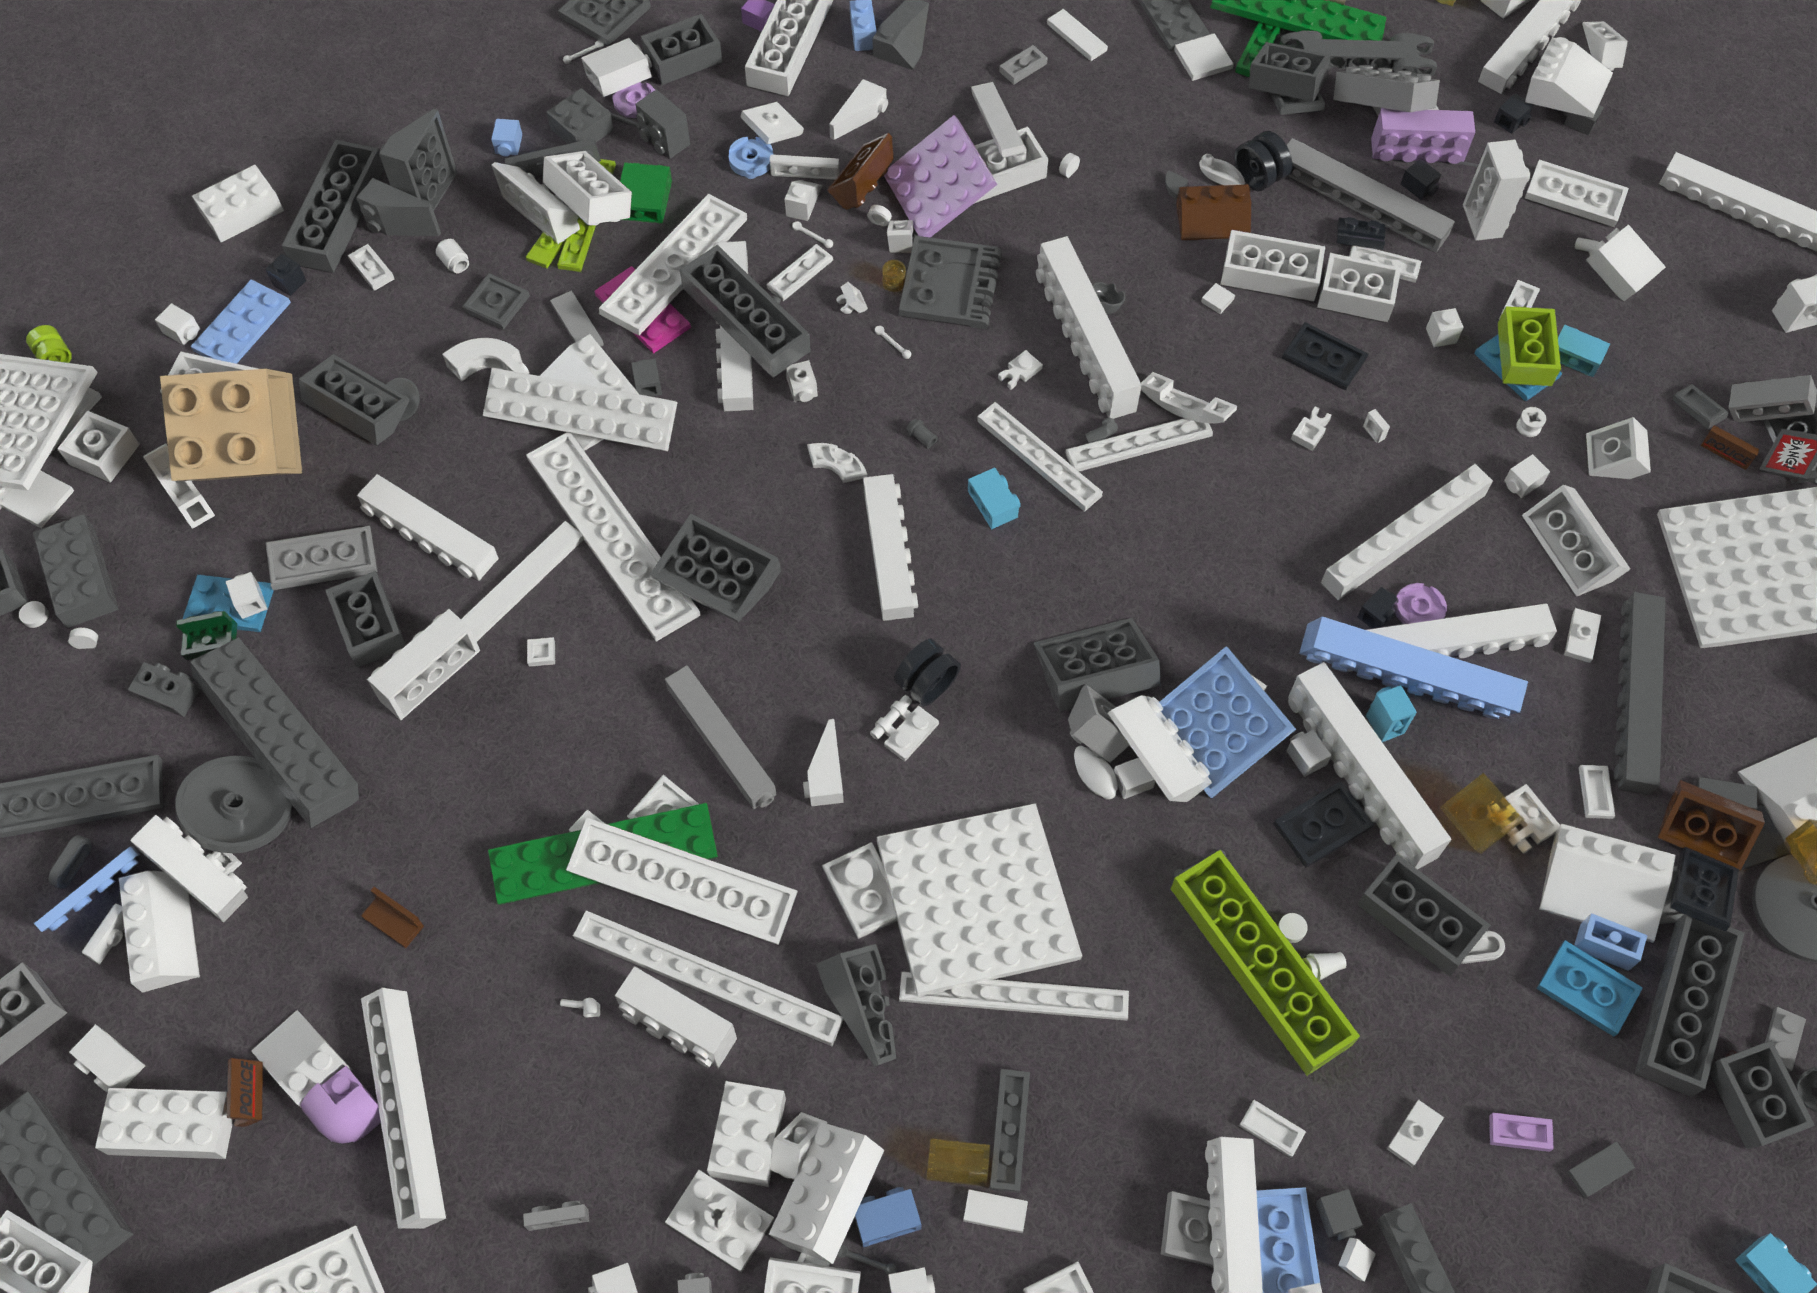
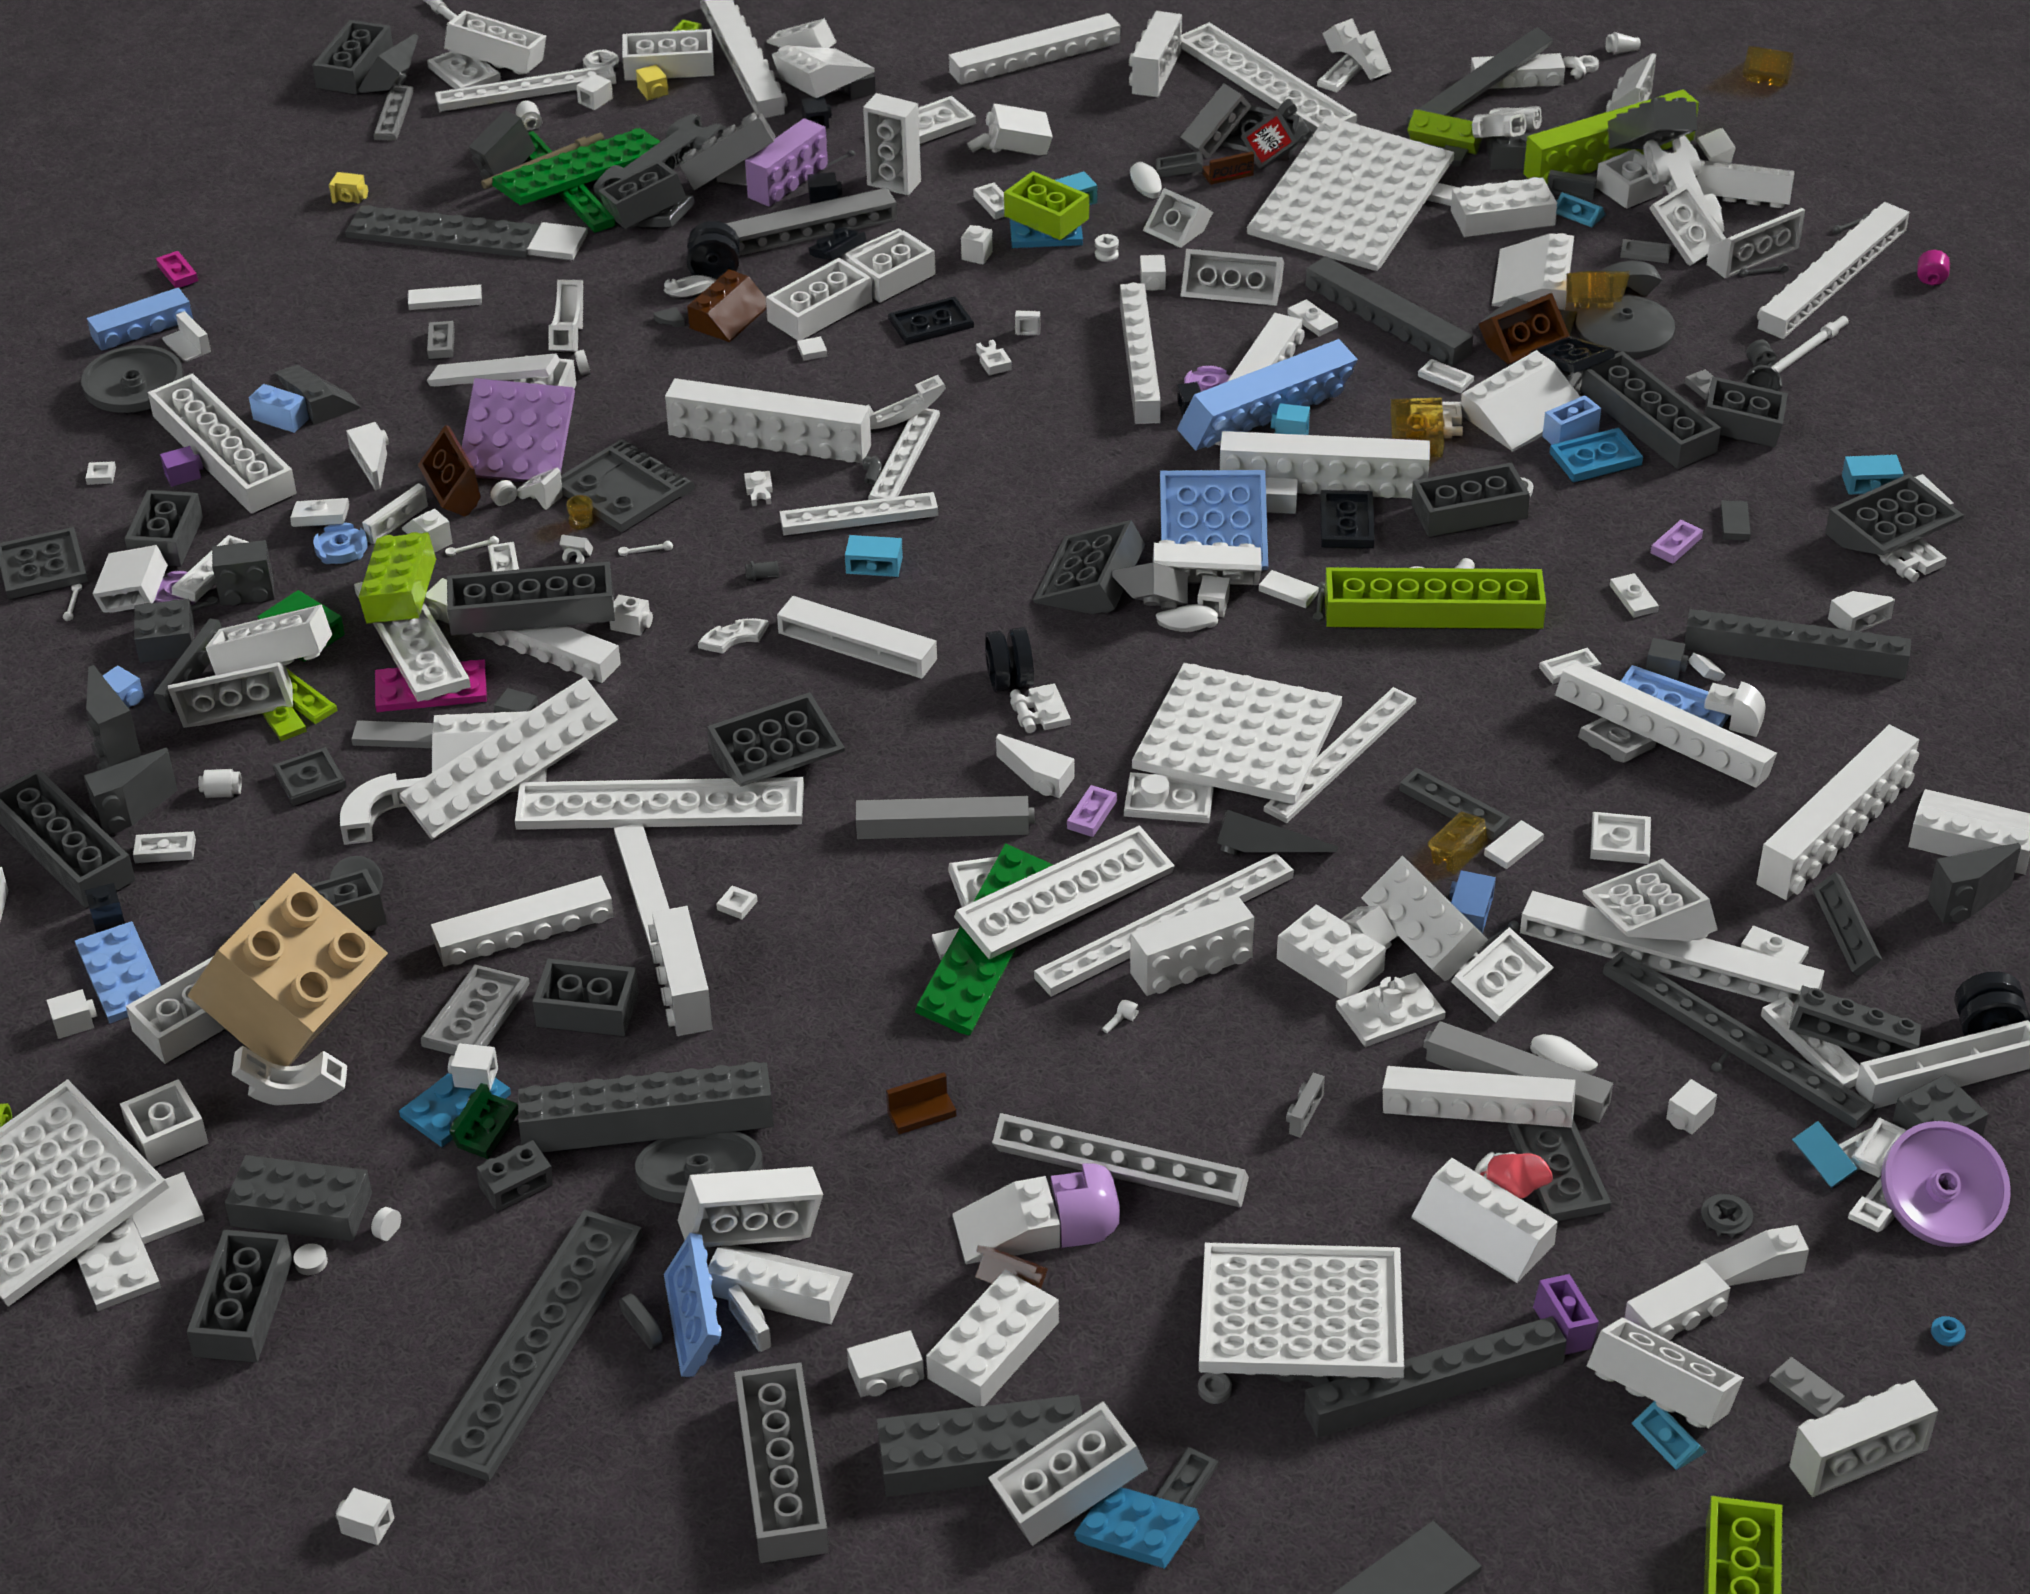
camera: 55 degrees left, 20 degrees down
none -> white tile [172,535,248,602]
none -> lime brick [359,532,436,624]
none -> white arch [549,280,583,352]
none -> lavender plate [1067,785,1117,837]
none -> white arm [1130,162,1161,199]
none -> white tile [1259,570,1319,608]

